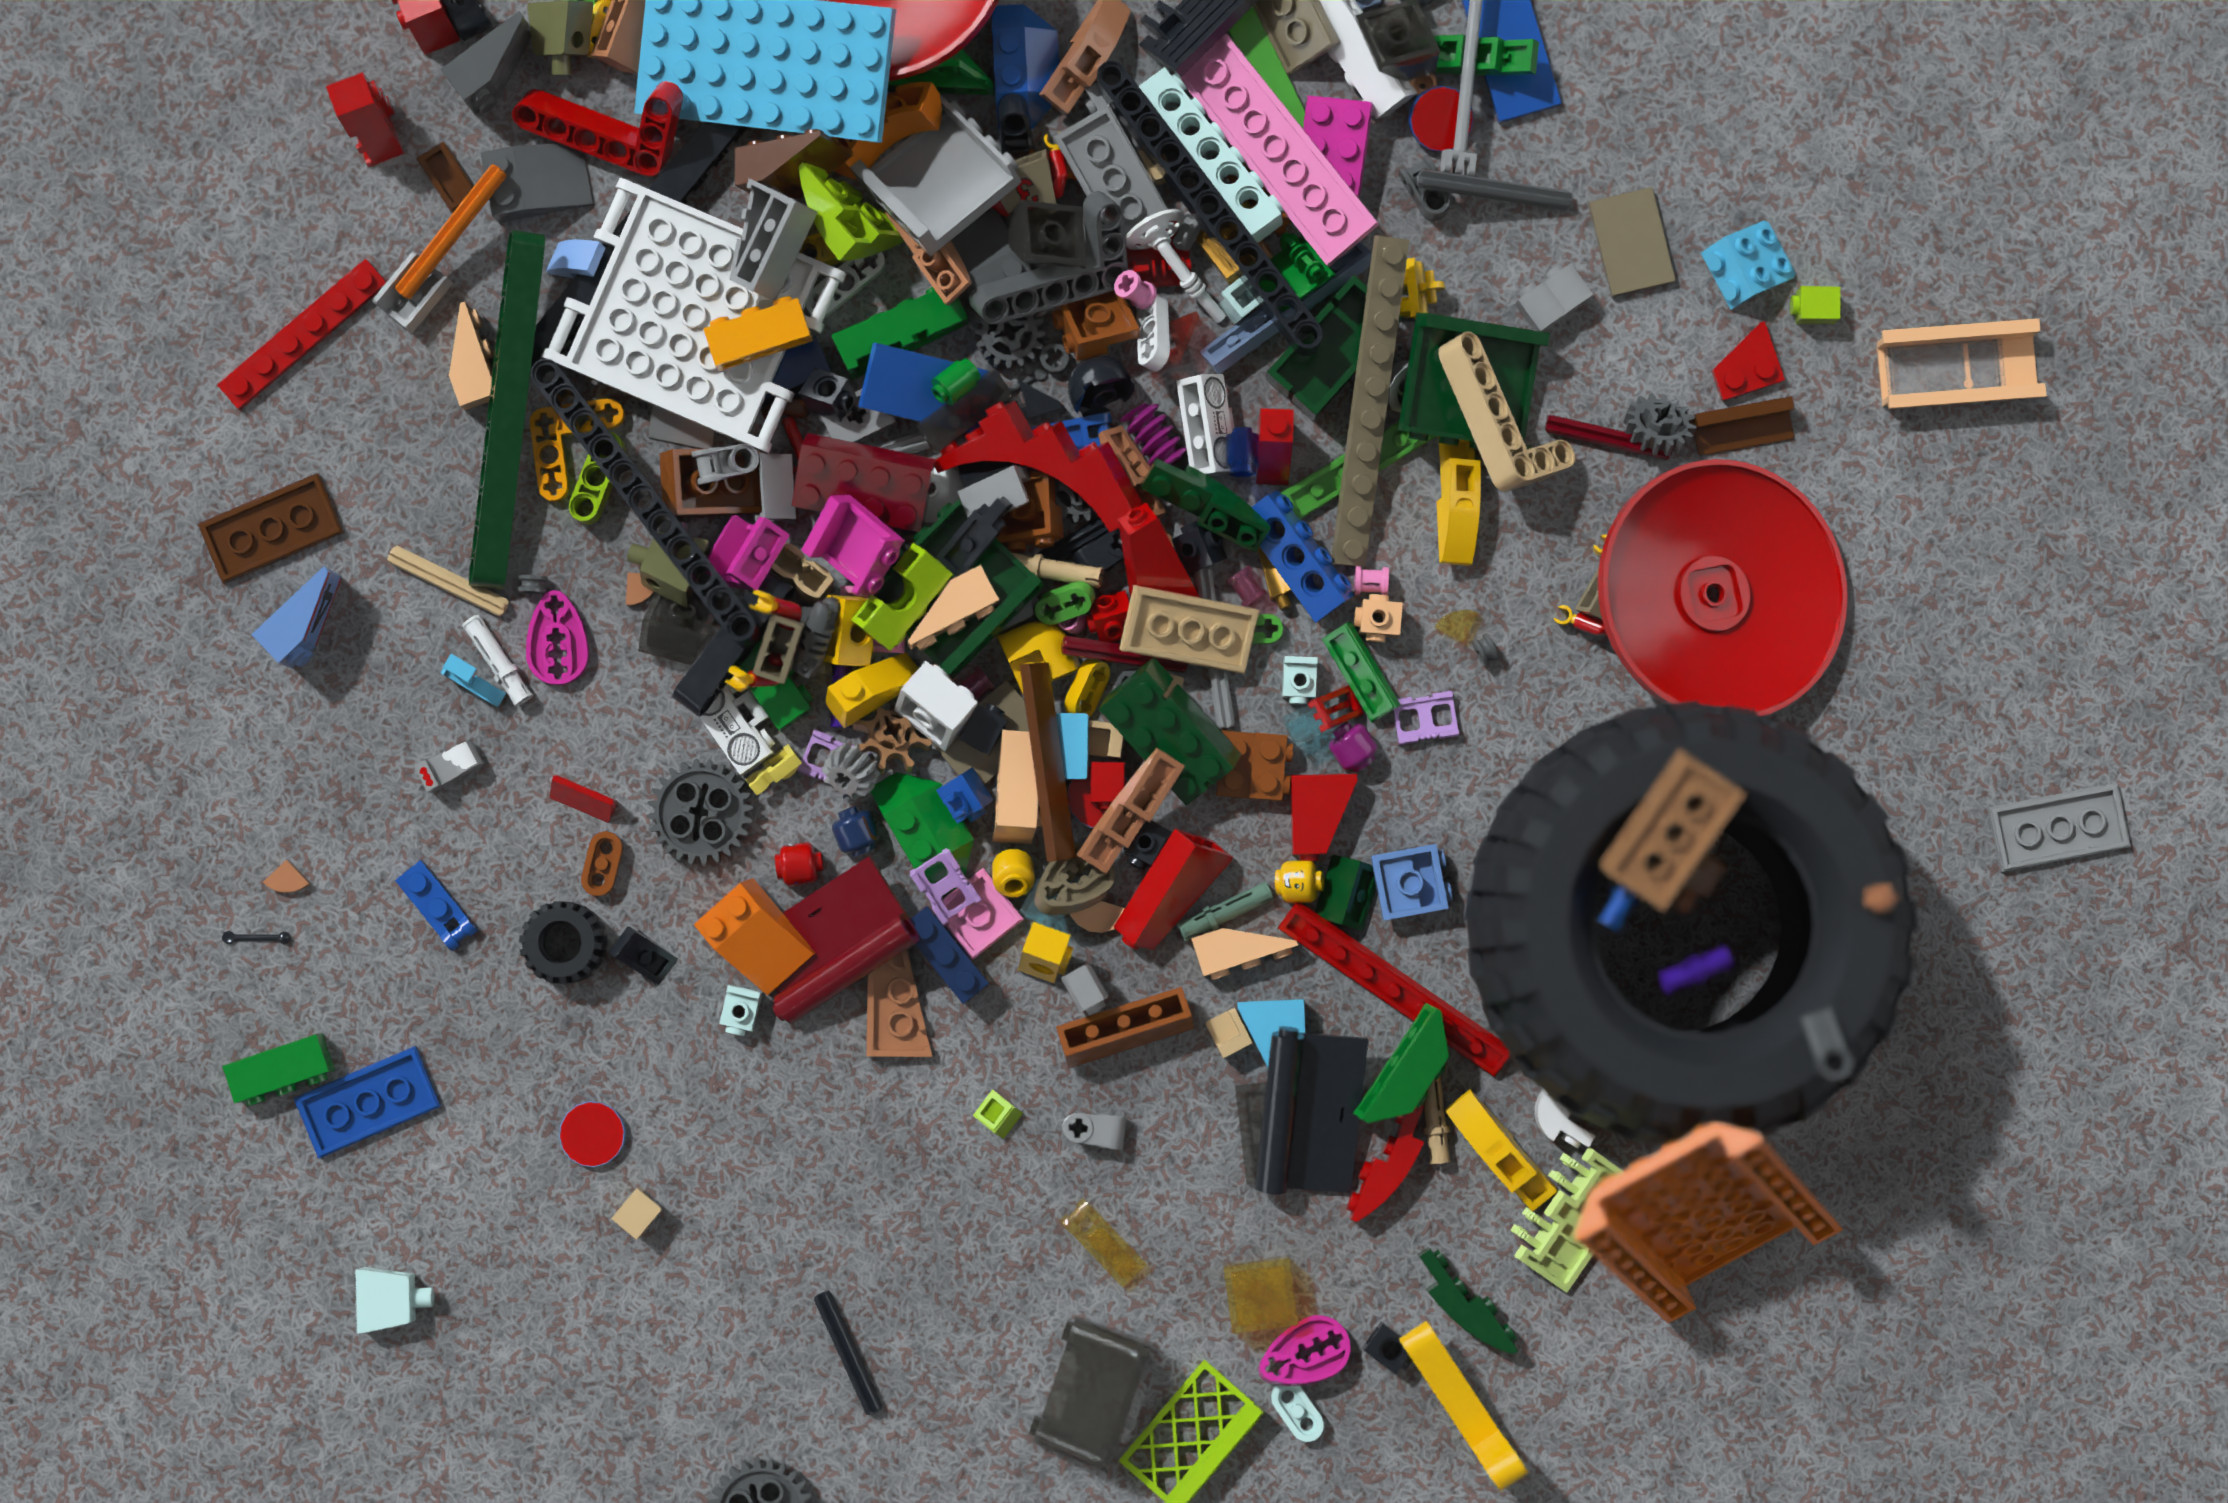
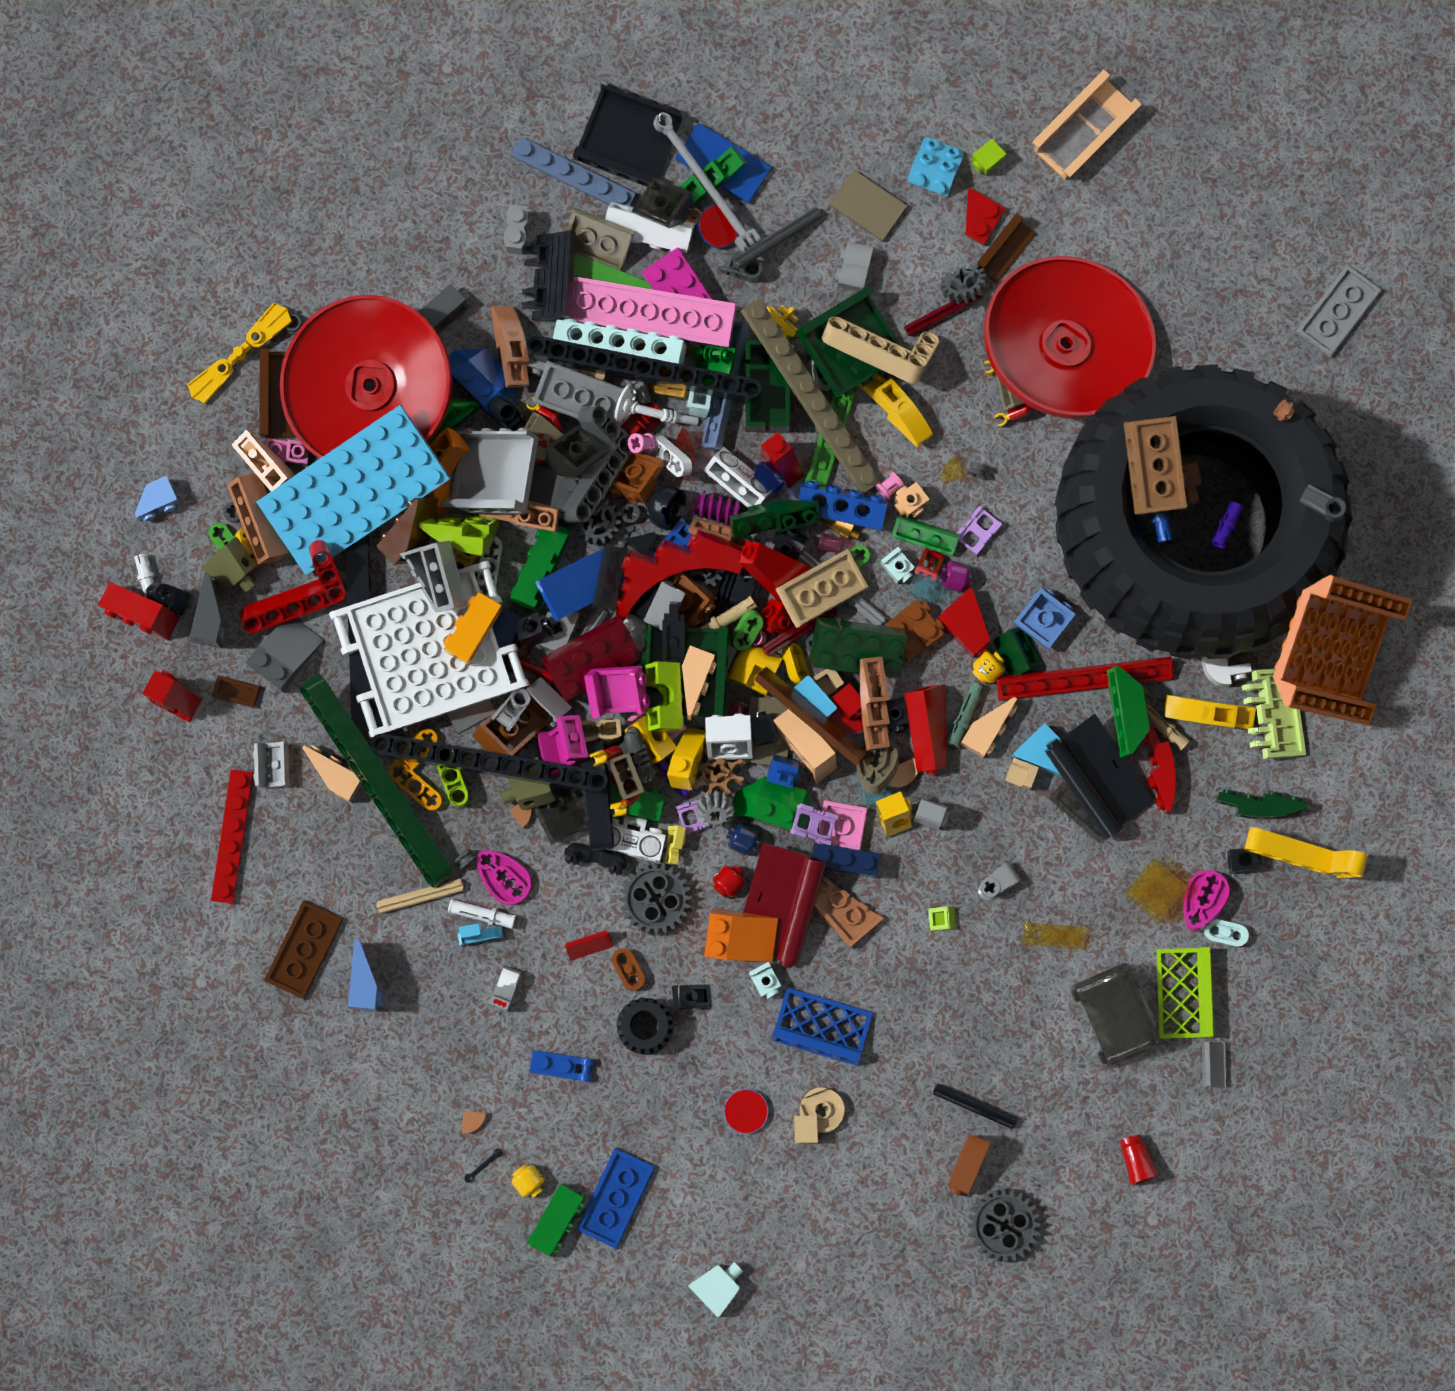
camera: 45 degrees left, 5 degrees down
orange axle [395,164,507,299] -> none
light blue slope [546,240,606,278] -> none
green brick [931,358,981,405] -> none
yellow head [992,849,1035,897] -> none
dark orange brick [1056,987,1194,1069] -> none
none -> yellow head [511,1164,545,1198]
none -> black piece [564,842,627,875]
none -> blue fence [771,988,873,1066]
none -> tan plate [799,1087,845,1133]
none -> dark orange slope [947,1134,990,1196]

